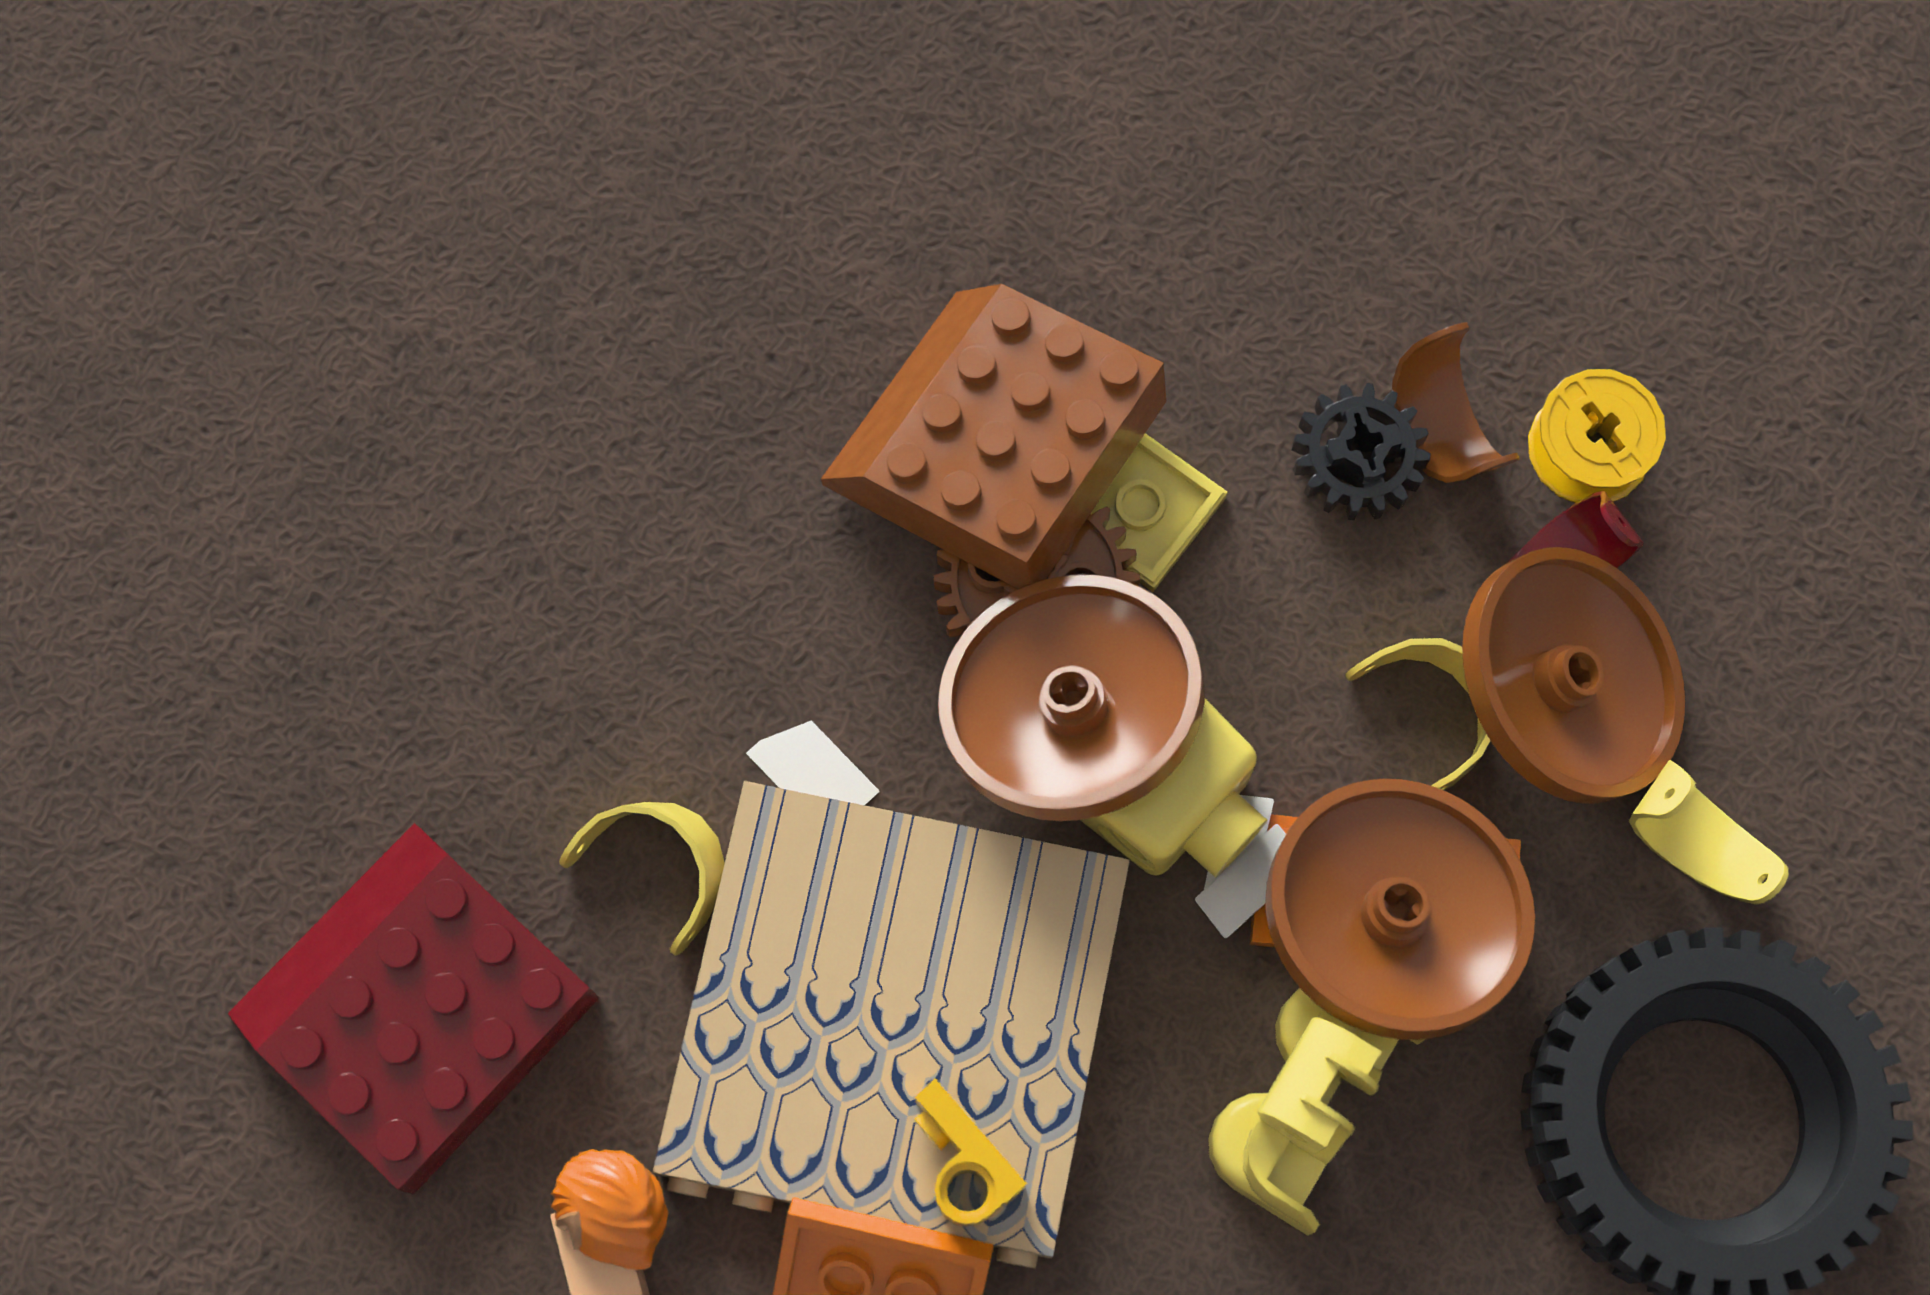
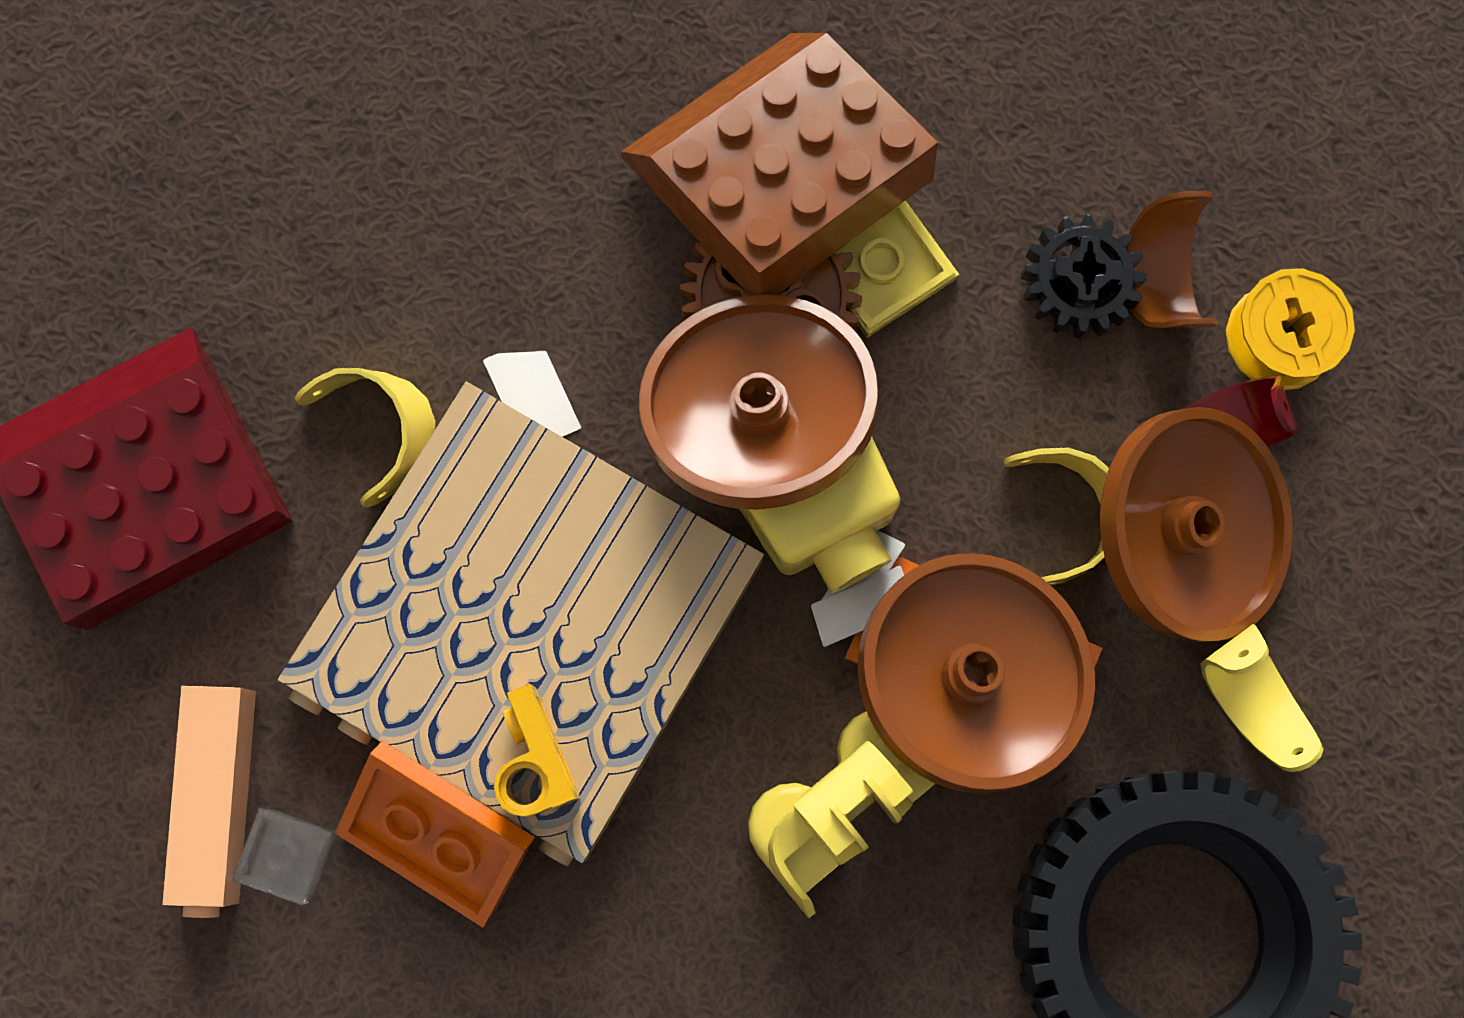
camera: 15 degrees right, 5 degrees up
orange hair [551,1149,668,1270] -> none

